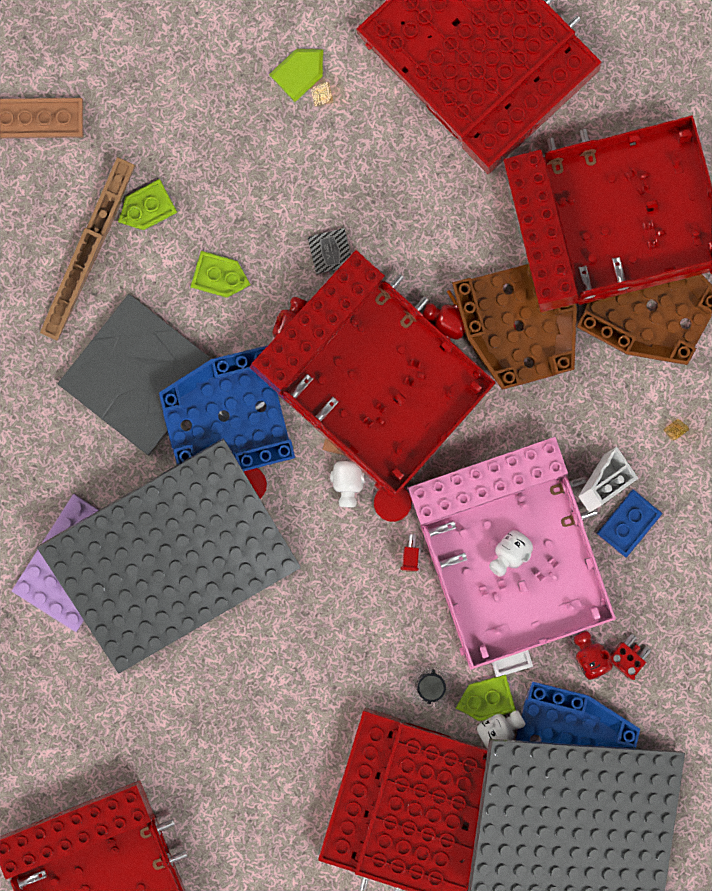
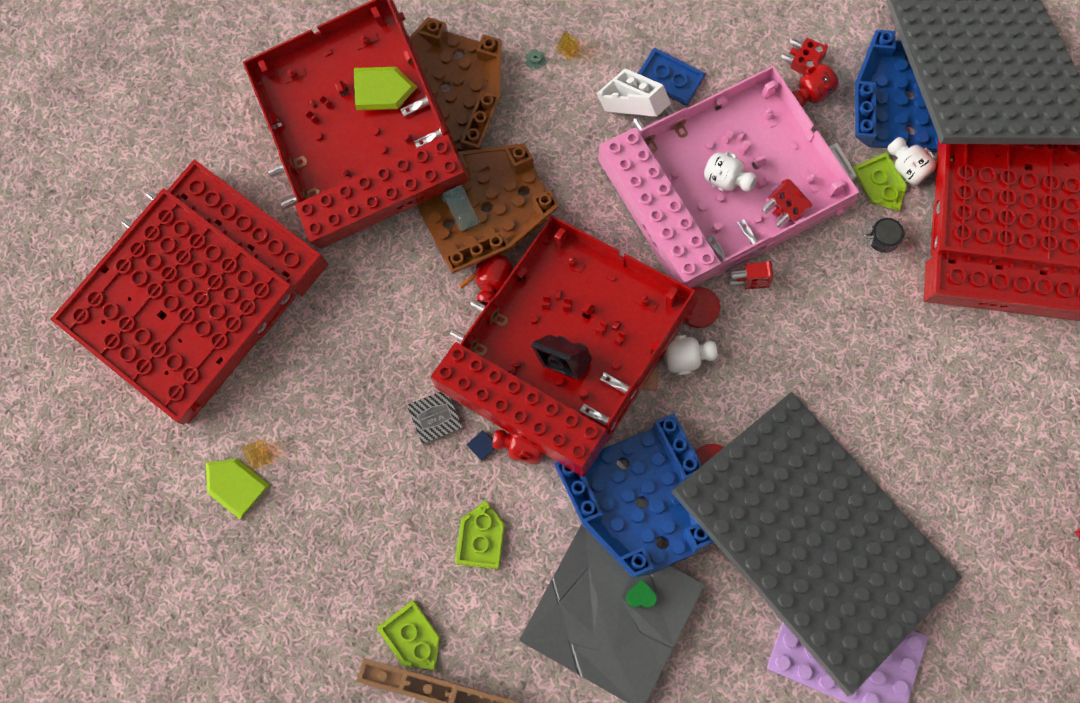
camera: 100 degrees left, 15 degrees down
none -> lime tile [354,67,418,110]
none -> clear light blue bracket [441,185,479,231]
none -> dark blue tile [466,430,495,461]
none -> sand green plant [525,49,547,69]
none -> black slope [531,334,592,381]
none -> green tile [626,579,657,608]
none -> red piece [762,179,812,229]

